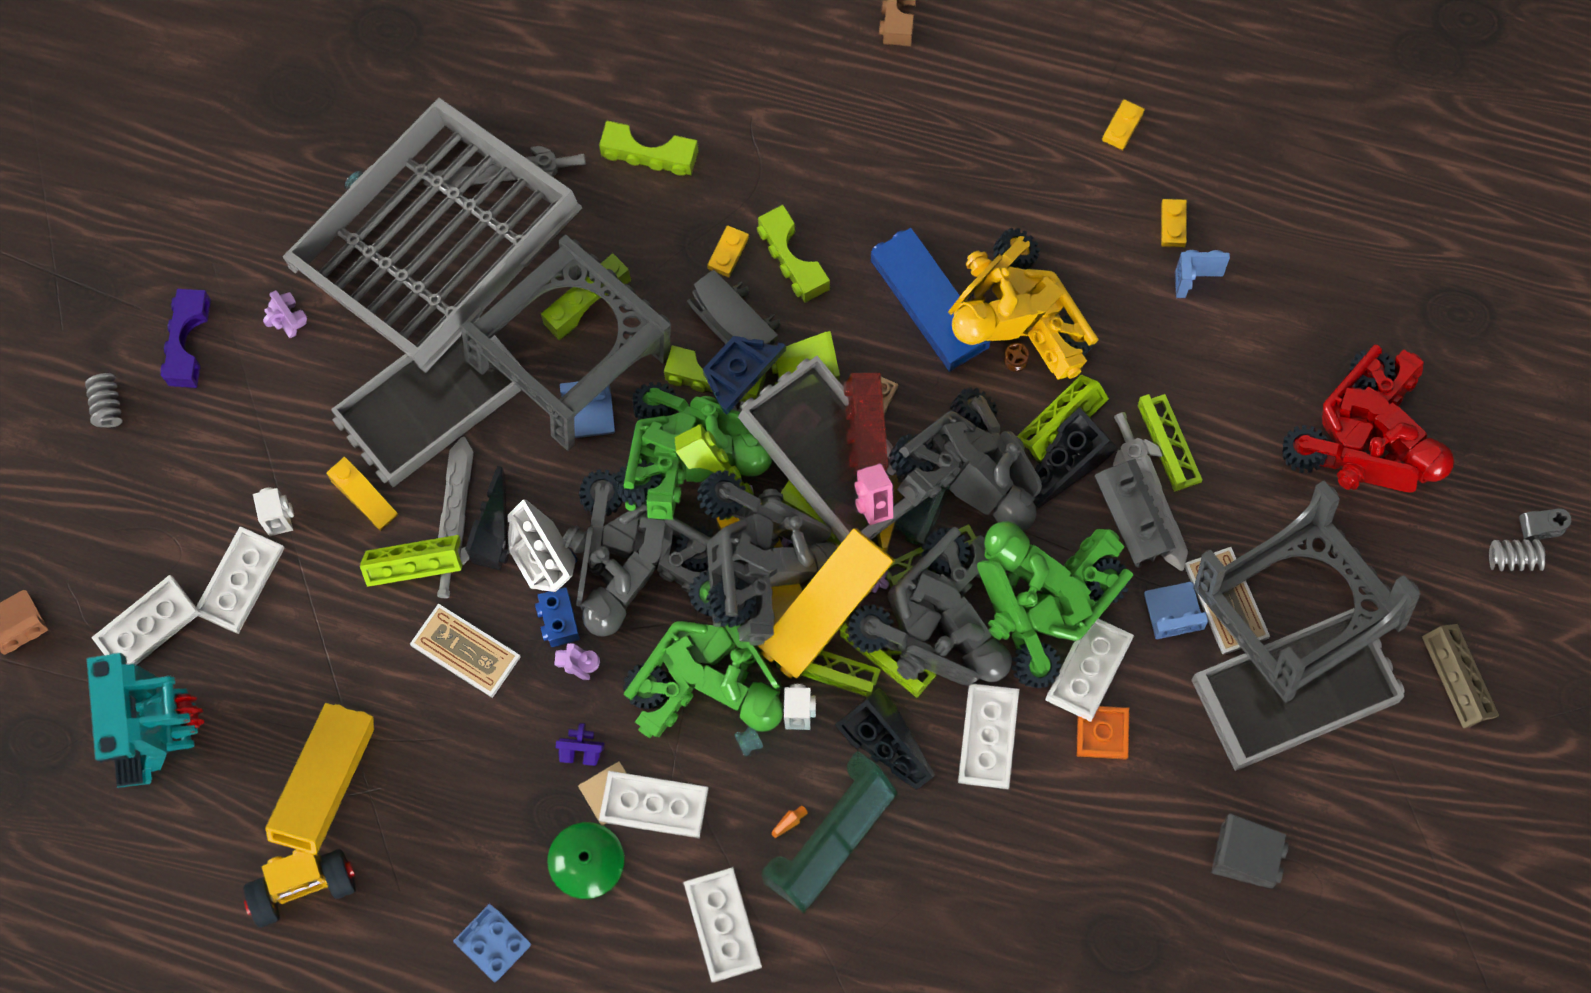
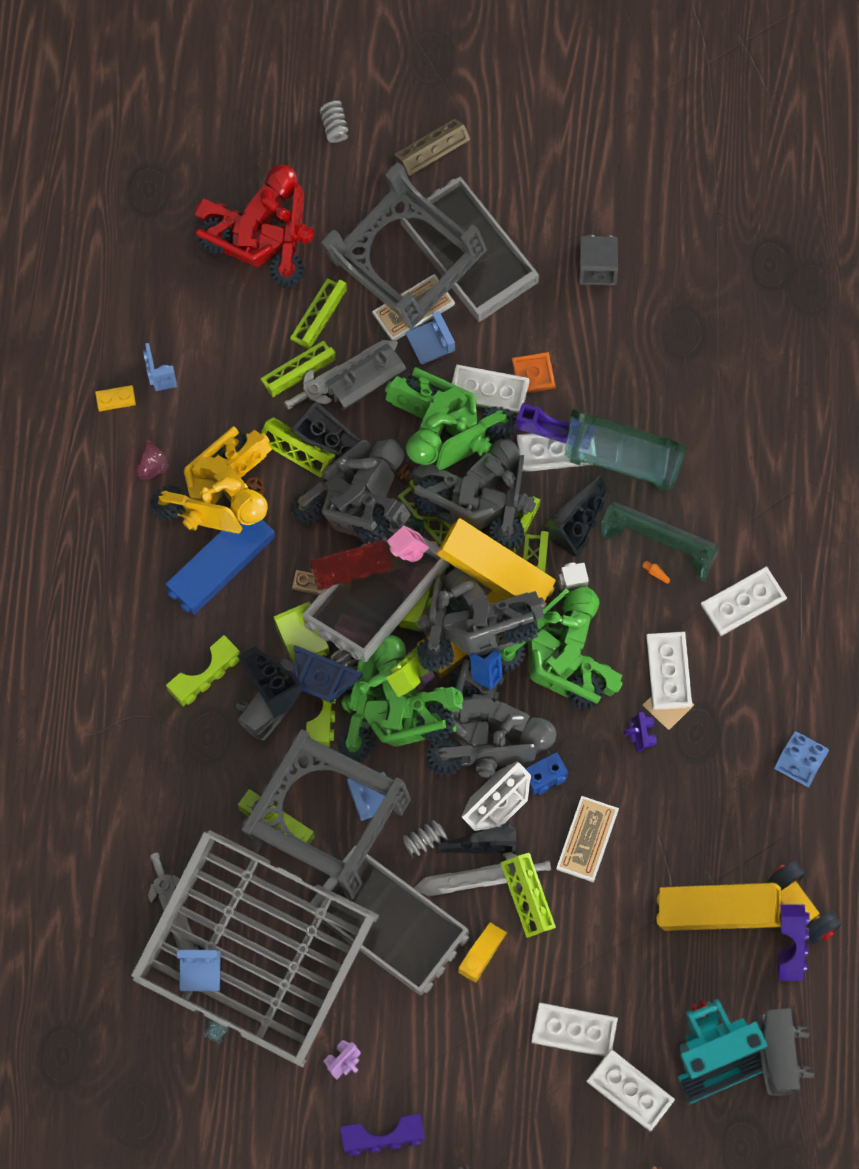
camera: 105 degrees left, 0 degrees up
white brick [253,487,294,536] -> none
green dish [548,822,625,899] -> none
lavender hips [555,644,600,680] -> none
lime arch [599,121,698,175] -> none
yellow plate [707,225,749,277] -> none
clear light blue wheel [734,727,763,757] -> none
yellow plate [1102,99,1145,150] -> none
dark grey piece [1519,508,1571,542] -> none
none -> clear pink hair [136,440,169,480]
none -> medium blue bracket [177,950,221,991]
none -> black wedge [238,647,302,718]
none -> lime fence [290,278,347,350]
none -> light grey piece [403,820,448,858]
none -> blue panel [470,649,503,690]
none -> dark purple arch [516,403,595,450]
none -> clear light blue windscreen [564,409,687,491]
none -> dark grey piece [759,1009,815,1096]
none -> dark purple arch [777,904,810,981]

